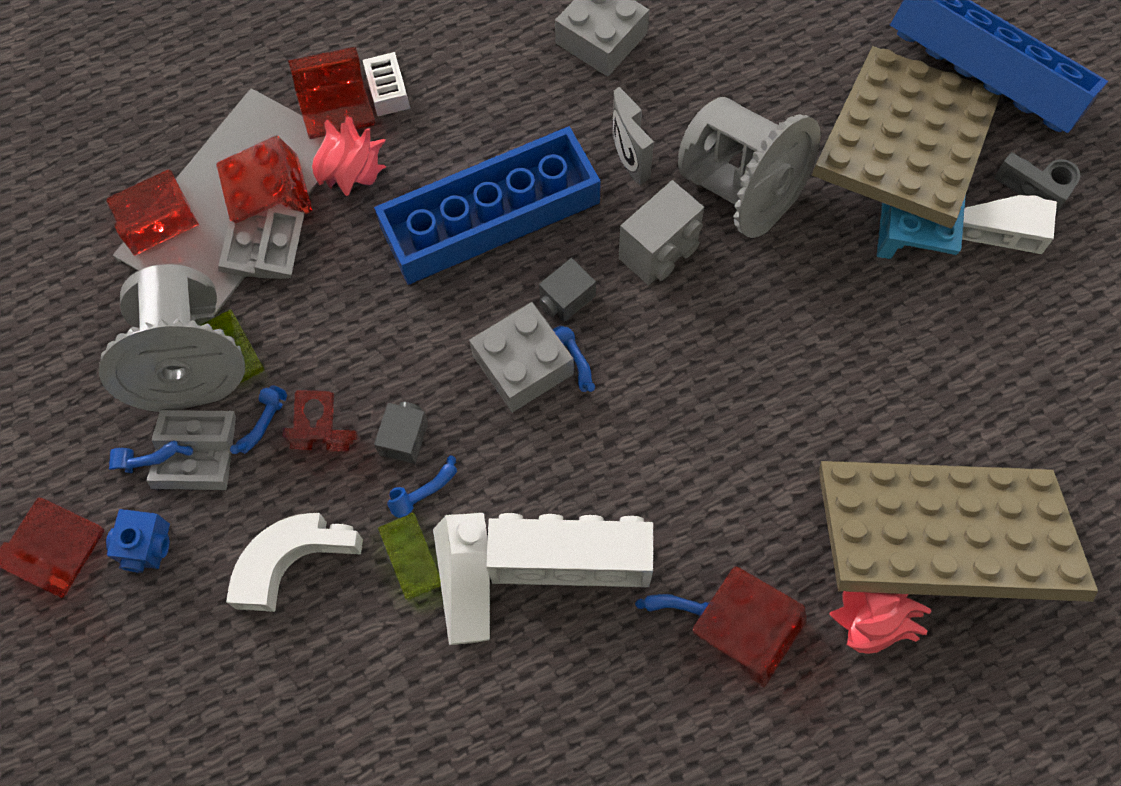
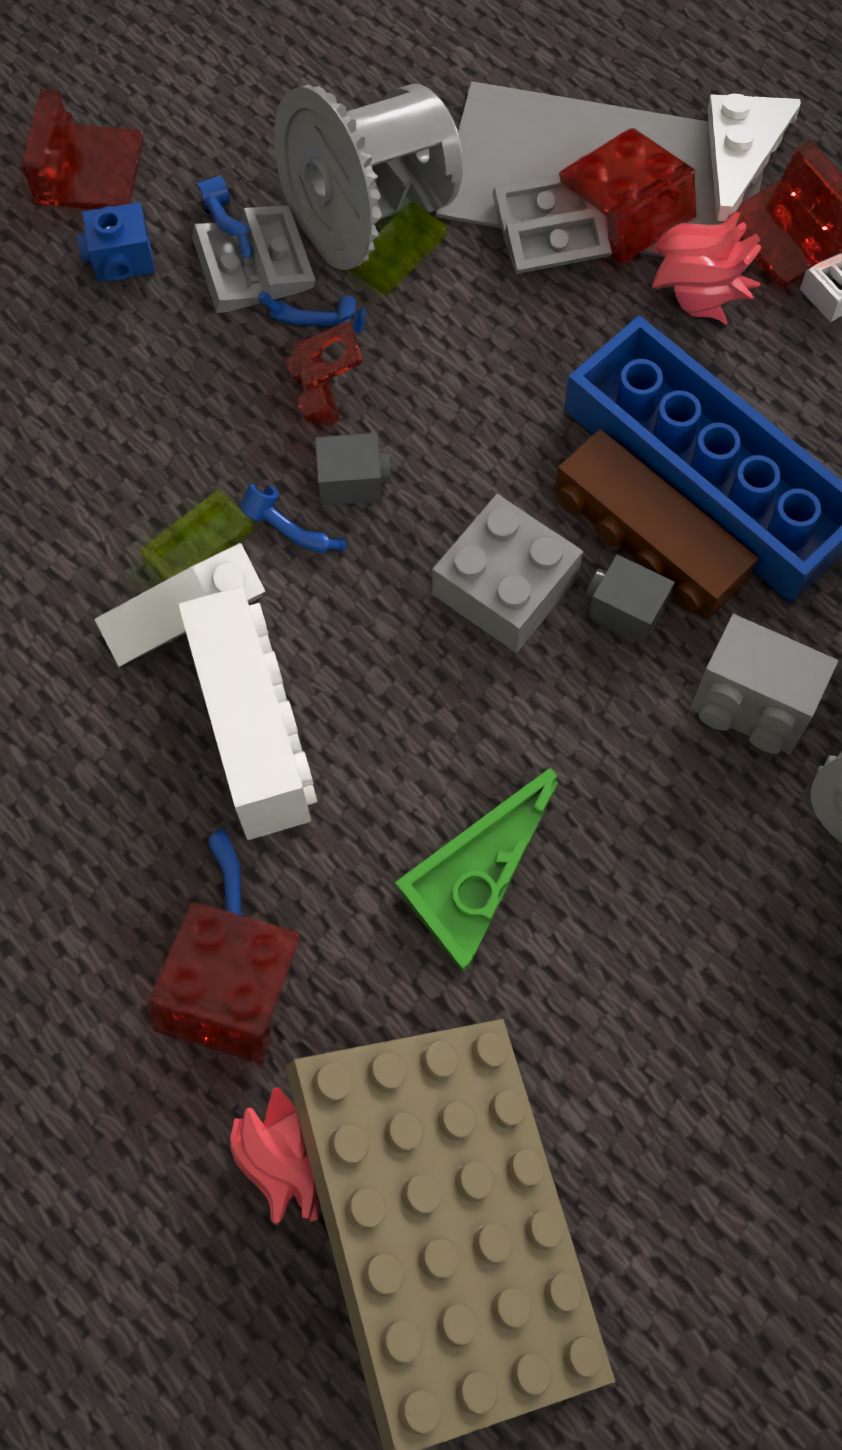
camera: 70 degrees right, 0 degrees up
clear red bracket [106,170,199,256] -> none
white arch [226,513,363,612] -> none
blue piece [552,326,595,392] -> none
none -> bright green wing [395,768,558,973]
none -> reddish brown brick [554,429,759,620]
none -> white wing [707,94,801,221]

